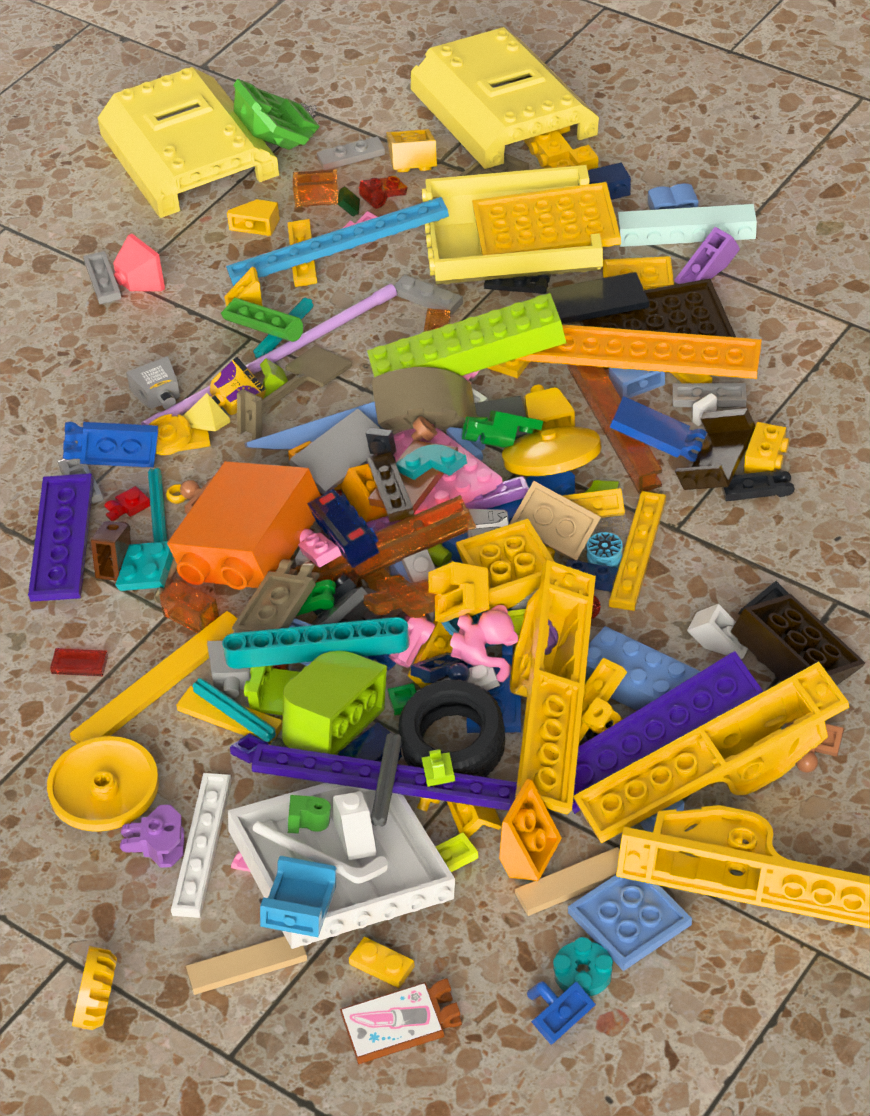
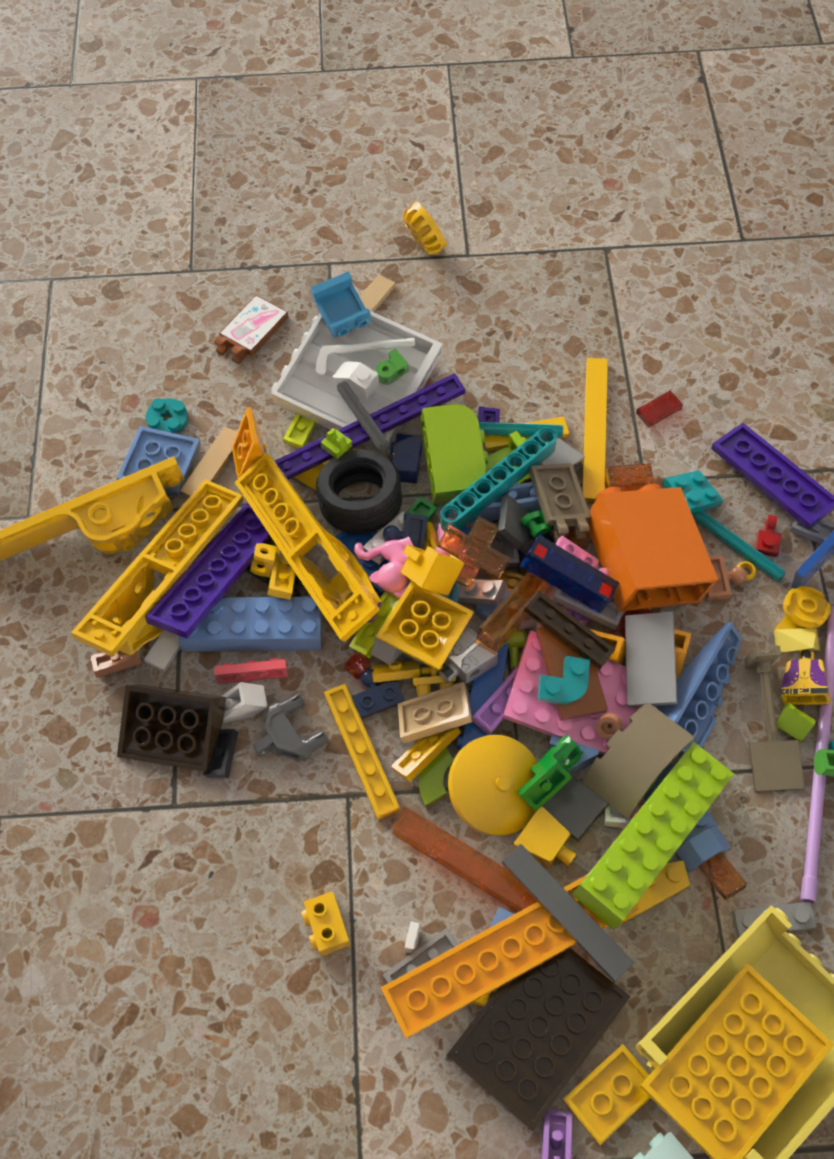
camera: 140 degrees right, 15 degrees up
yellow dish [47,736,159,831] -> none
reddish brown torso [91,521,131,581] -> none
medium lavender hinge [120,805,185,868] -> none
white tile [171,773,232,918] -> none
yellow plate [349,936,415,989] -> none
black plate [366,428,396,463] -> none
blue plate [527,981,596,1045] -> none
black tile [546,272,649,324] -> none
medium azure wheel [587,532,623,568] -> none
blue tile [610,396,707,462] -> none
dark brown panel [675,408,755,490] -> none
black hinge [722,471,795,502] -> none
none -> coral plate [214,658,288,684]
none -> dark grey connector [253,692,330,761]
none -> dark grey tile [502,844,634,983]

